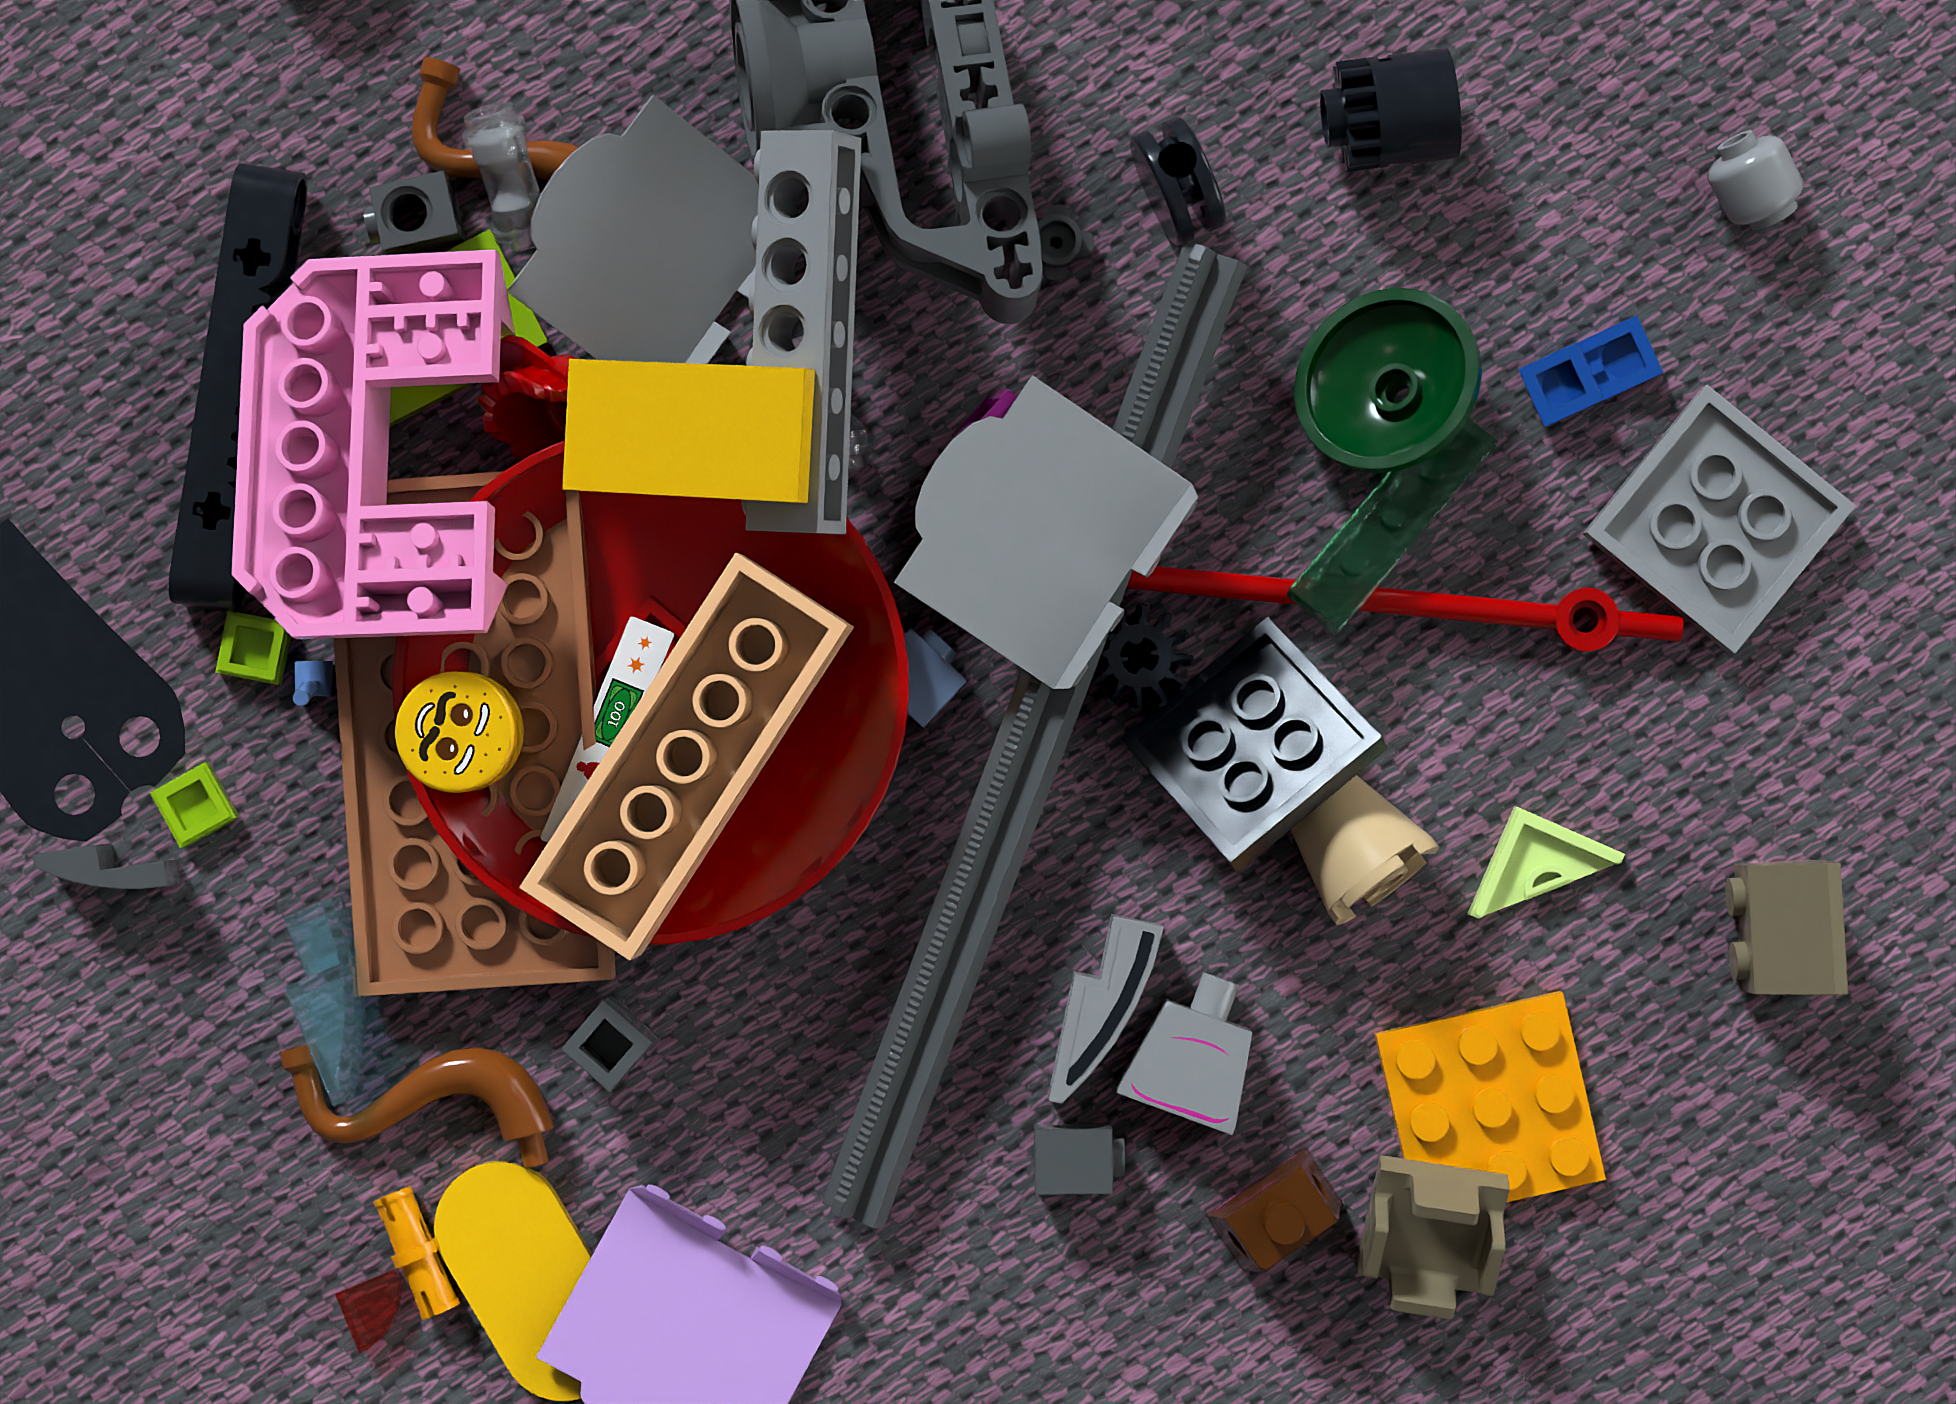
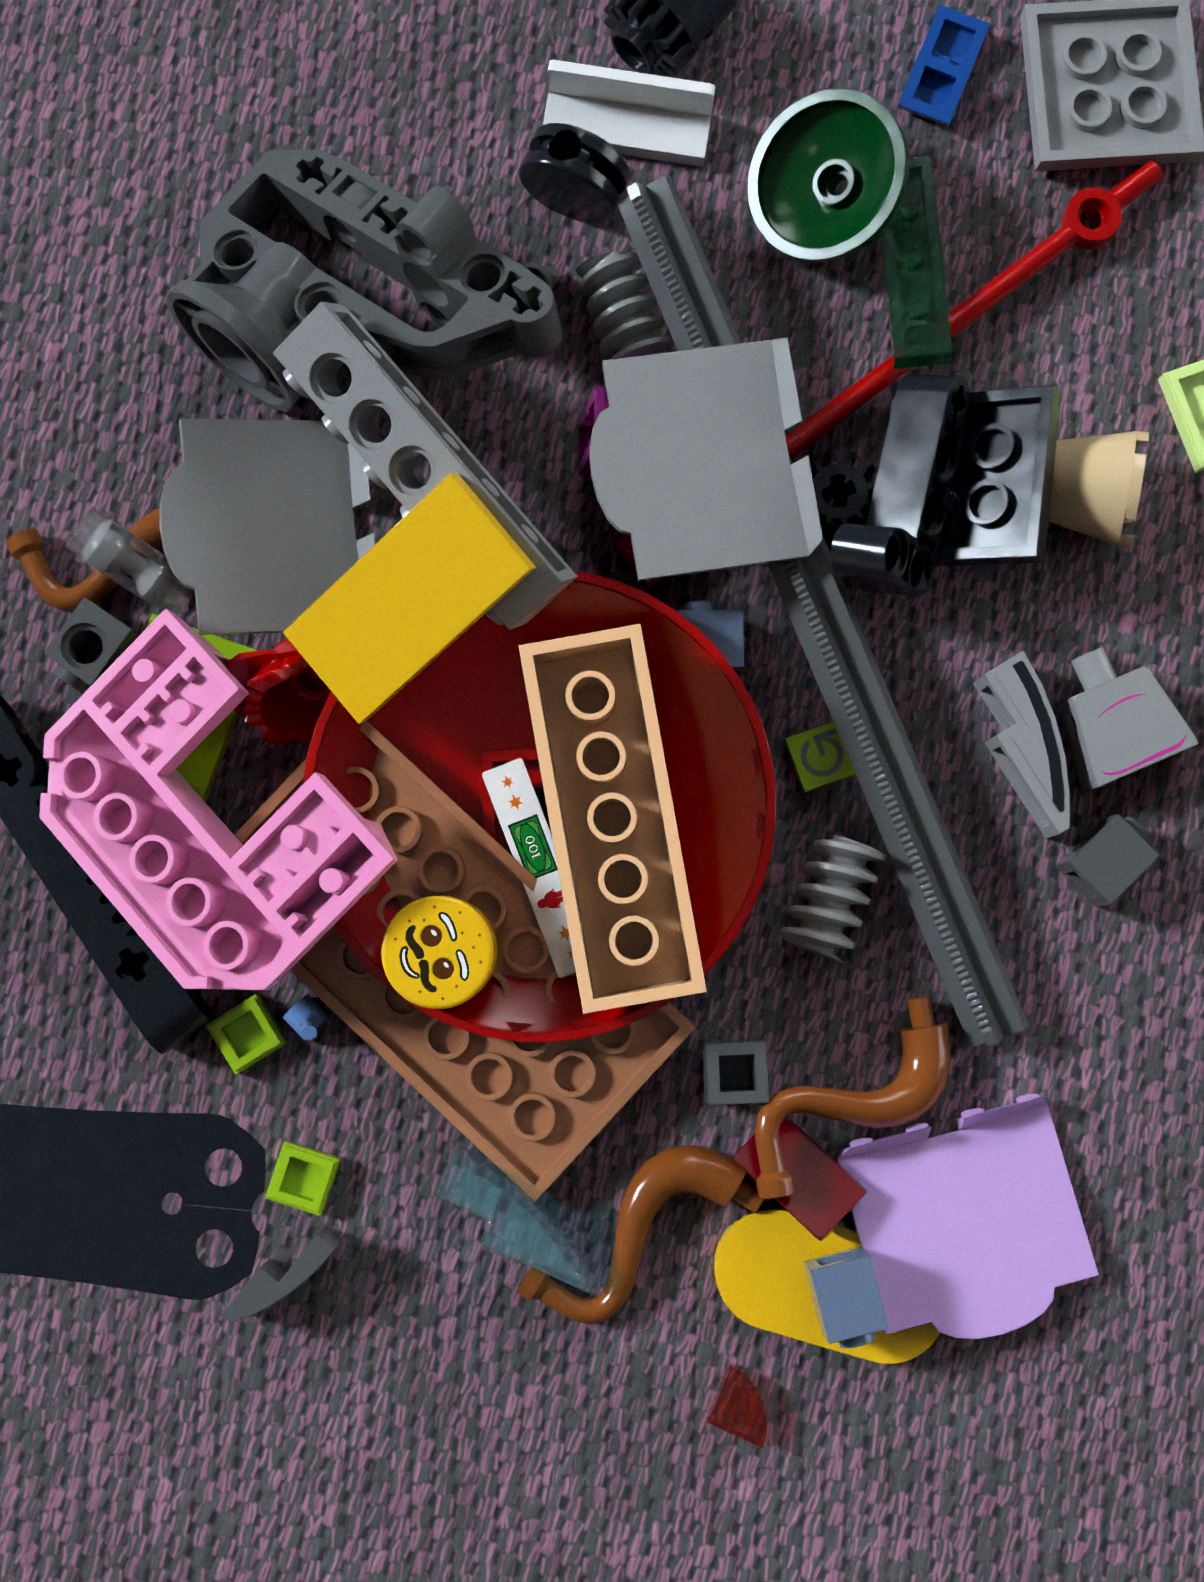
camera: 50 degrees left, 5 degrees down
light orange pin [373,1185,460,1320] -> none
none -> white panel [543,60,715,167]
none -> light grey piece [576,251,671,360]
none -> dark red slope [733,1116,868,1241]
none -> dark orange animal [755,996,951,1199]
none -> light grey piece [779,834,887,964]
none -> lime tile [783,722,856,794]
none -> sand blue brick [803,1246,889,1348]
none -> black beam [831,374,970,597]

